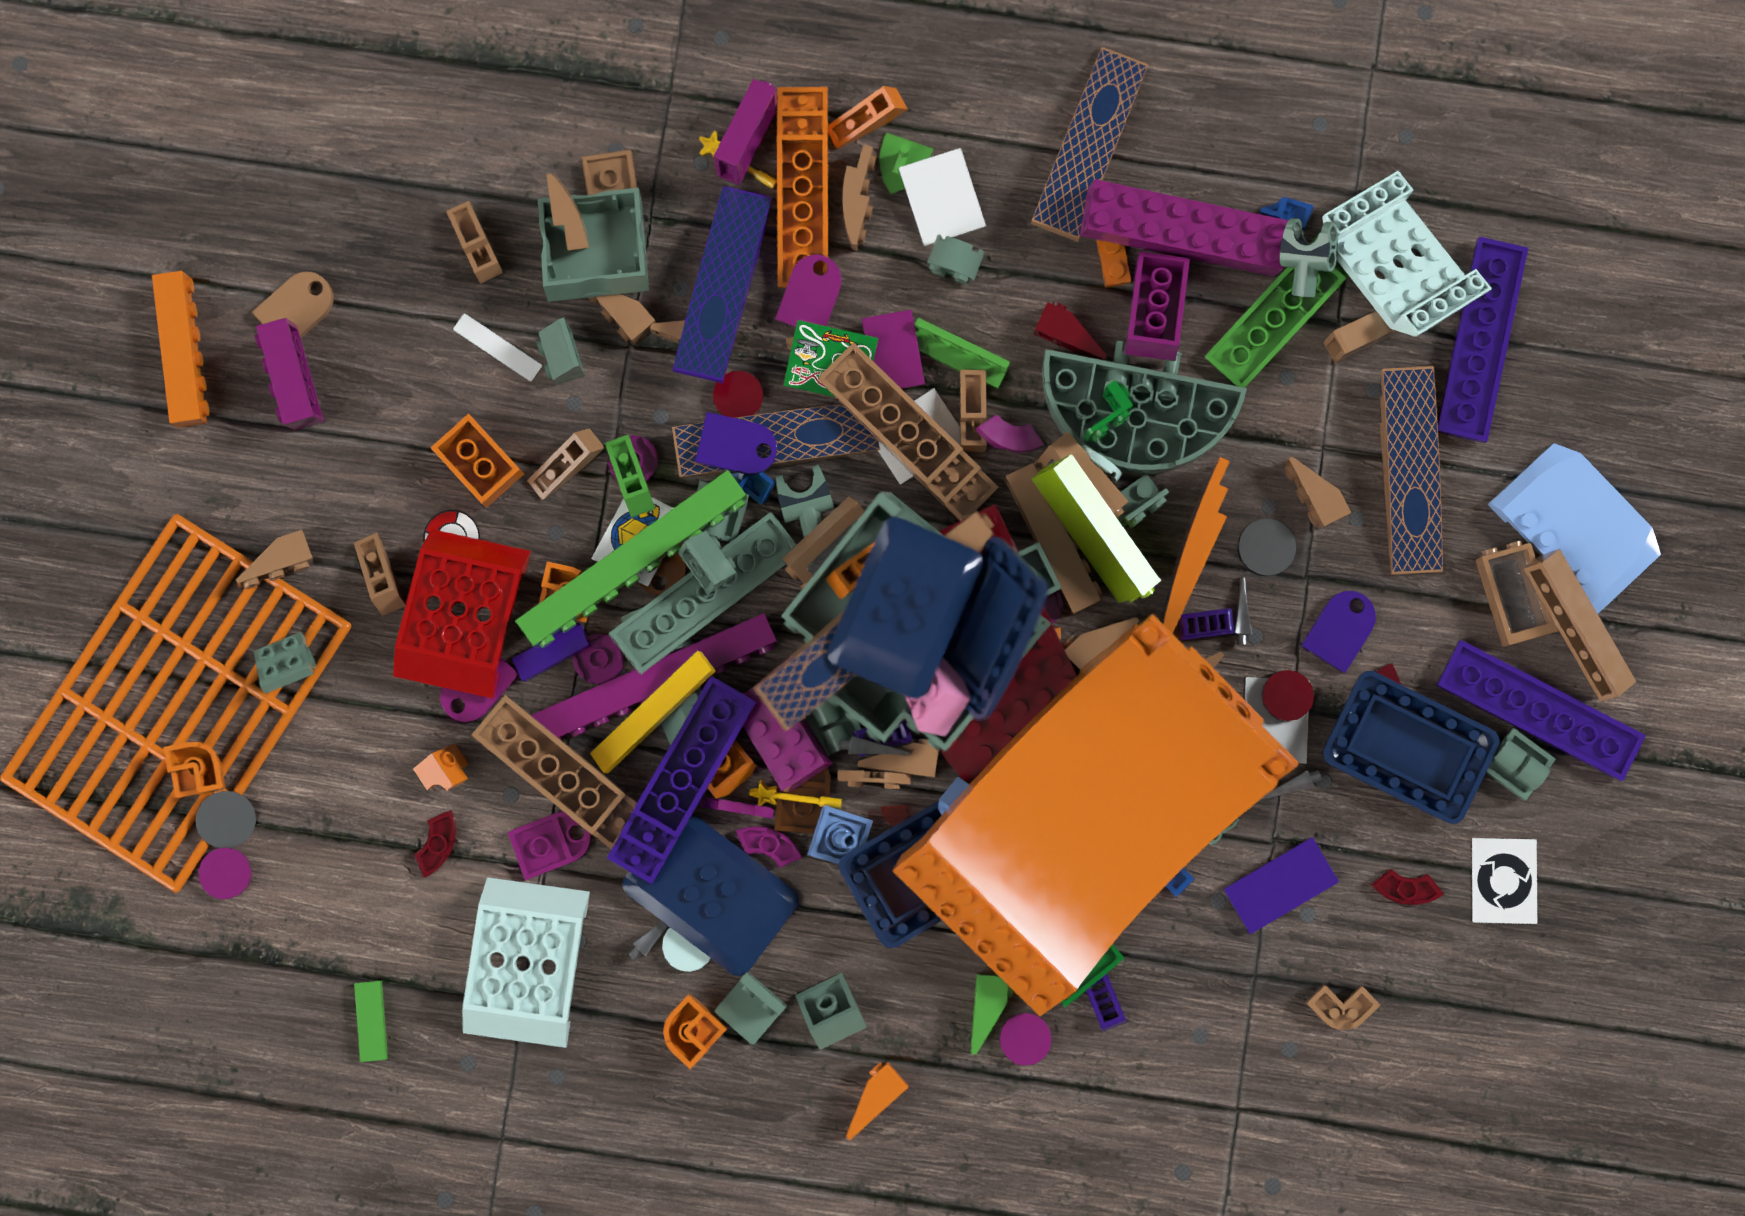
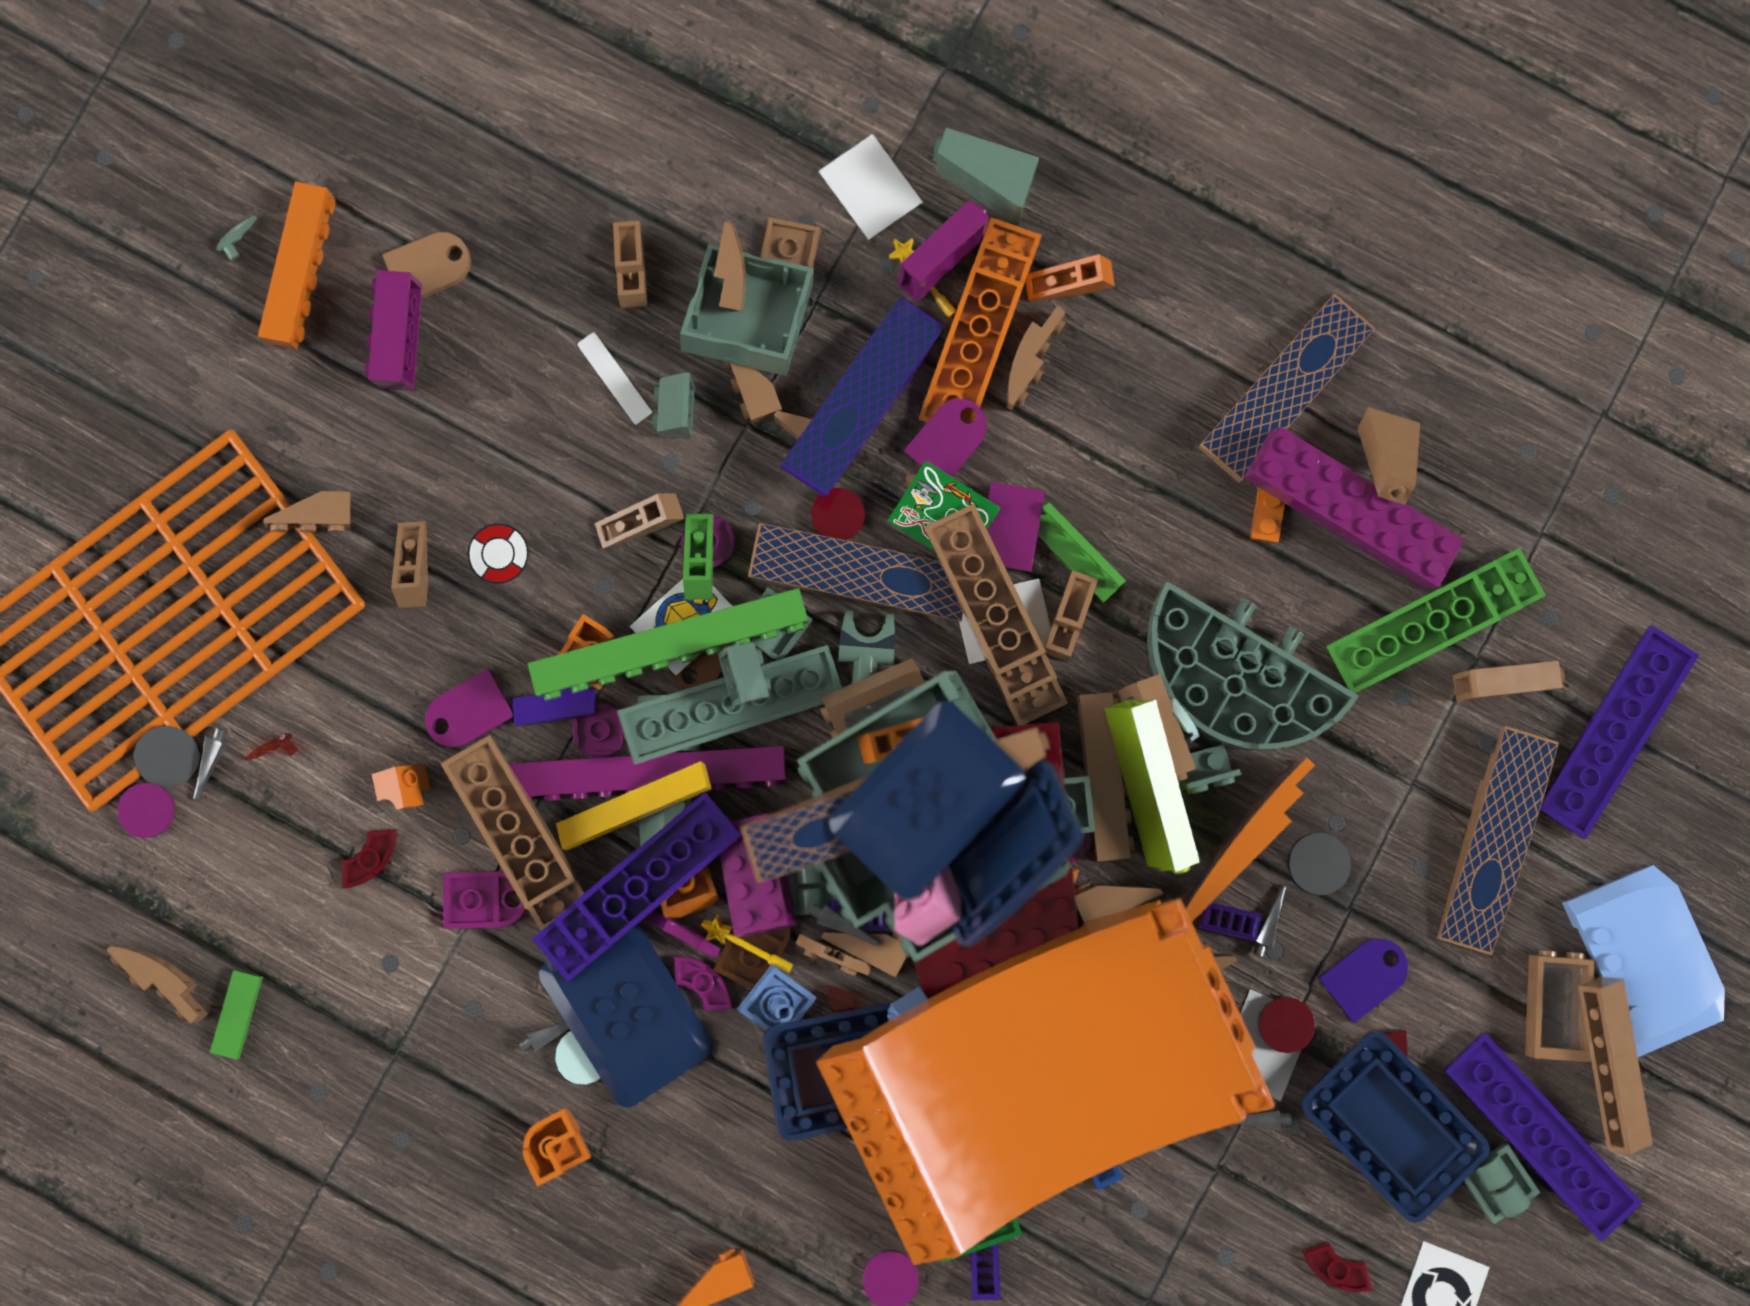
camera: 15 degrees right, 0 degrees up
orange brick [163,742,226,798] -> none
sand green plate [253,632,316,694] -> none
red slope [393,529,531,699] -> none
orange brick [431,413,524,508] -> none
light aqua slope [463,877,590,1048] -> none
dark purple tile [695,412,777,475] -> none
sand green bracket [715,972,787,1045] -> none
blue slope [731,472,776,504] -> none
sand green slope [795,973,867,1050] -> none
bright green shield [879,133,933,195] -> none
white sticker [899,148,986,246] -> none
sand green brick [927,234,985,286] -> none
bright green slope [970,973,1013,1054] -> none
magenta tile [976,414,1044,454] -> none
dark red slope [1033,302,1107,361] -> none
green bracket [1084,380,1133,442] -> none
magenta brick [1125,251,1190,361] -> none
dark purple tile [1223,837,1339,934] -> none
blue slope [1260,196,1314,231] -> none
sand green connector [1280,218,1338,297] -> none
medium nougat slope [1284,457,1351,530] -> none
light aqua slope [1322,171,1492,337] -> none
none -> medium nougat slope [107,945,208,1024]
none -> flat silver piece [193,727,230,801]
none -> sand green bar [216,215,257,261]
none -> clear red bar [245,733,299,761]
none -> white sticker [819,134,922,240]
none -> sand green slope [933,128,1039,225]
none -> medium nougat slope [1358,407,1420,505]

